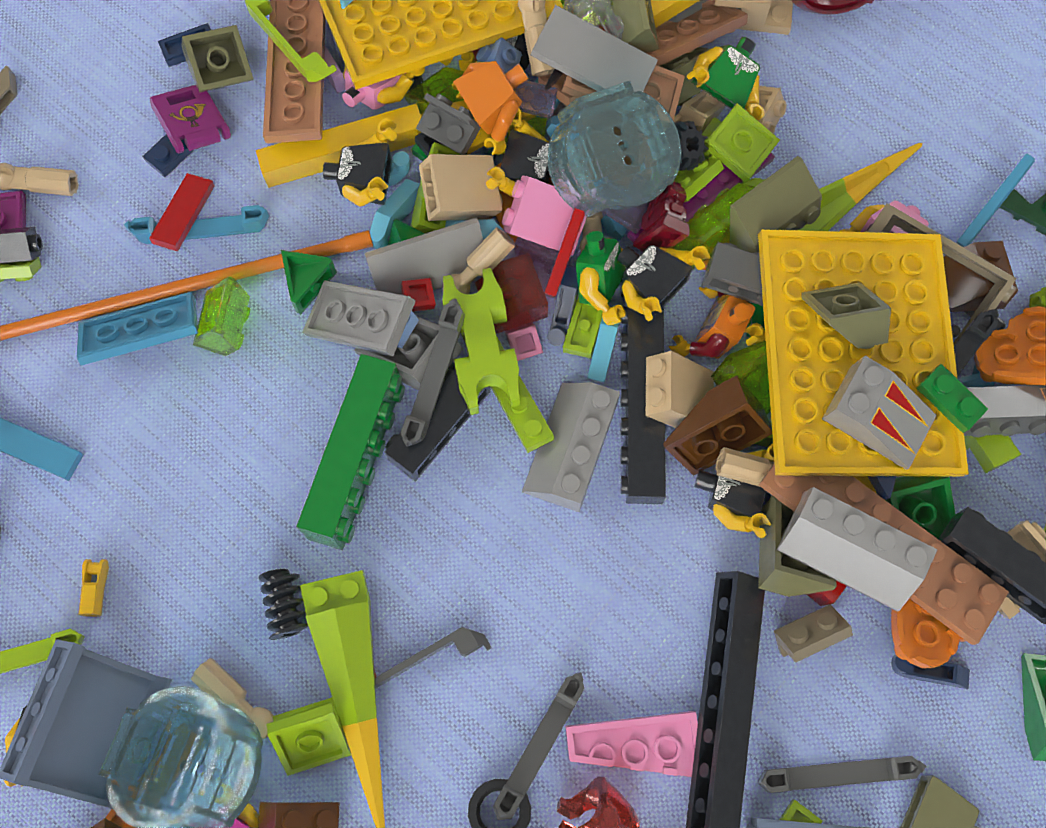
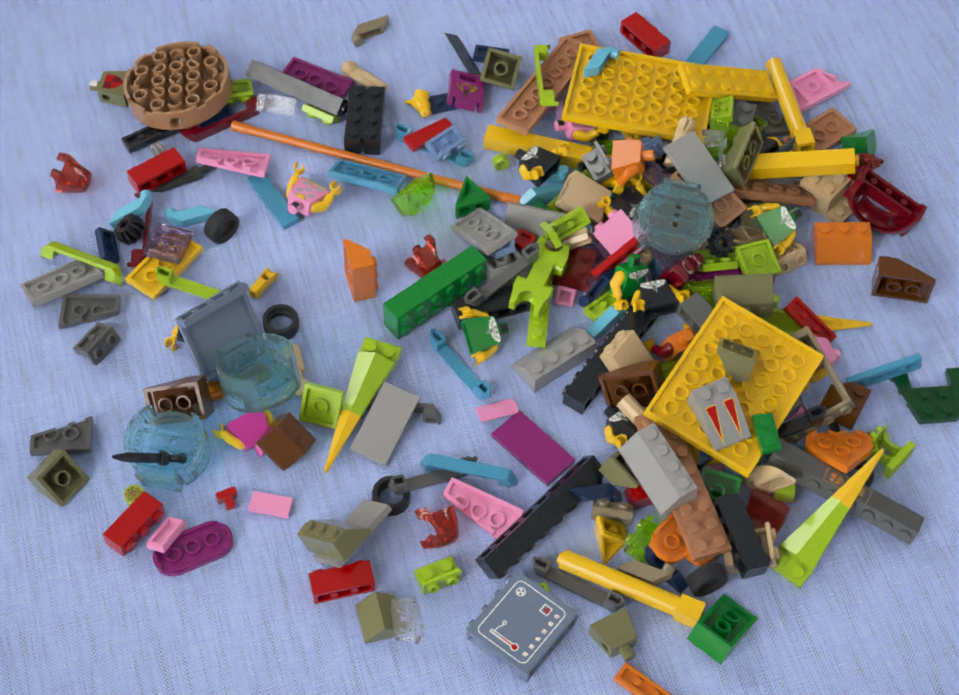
camera: 30 degrees right, 15 degrees down
black piece [258,569,309,640] -> none
none -> black tyre [262,304,299,342]
none -> torso [286,162,342,216]
none -> orange slope [343,239,378,302]
none -> black piece [344,85,385,155]
none -> light grey tile [350,382,420,467]
none -> yellow animal [404,89,432,118]
none -> clear red piece [404,234,446,278]
none -> dark azure piece [420,453,518,488]
none -> medium blue bracket [424,125,468,162]
none -> dark azure piece [430,328,491,400]
none -> black sticker [444,32,481,75]
none -> torso [458,306,509,366]
none -> bright pink tile [475,398,519,422]
none -> magenta tile [491,410,576,487]
none -> lime bush [492,153,510,171]
none -> lime bracket [539,206,591,249]
none -> yellow brick [556,549,706,628]
none -> dark blue piece [571,482,622,503]
none -> yellow slope [594,516,630,565]
none -> dark tan piece [617,560,676,586]
none -> clear neon green bracket [623,514,657,564]
none -> black tyre [686,562,728,597]
none -> tan slope [741,465,796,494]
none -> clear red bracket [746,488,790,535]
none -> red tile [782,296,837,343]
none -> orange slope [811,222,872,265]
none -> reddish brown slope [871,256,936,303]

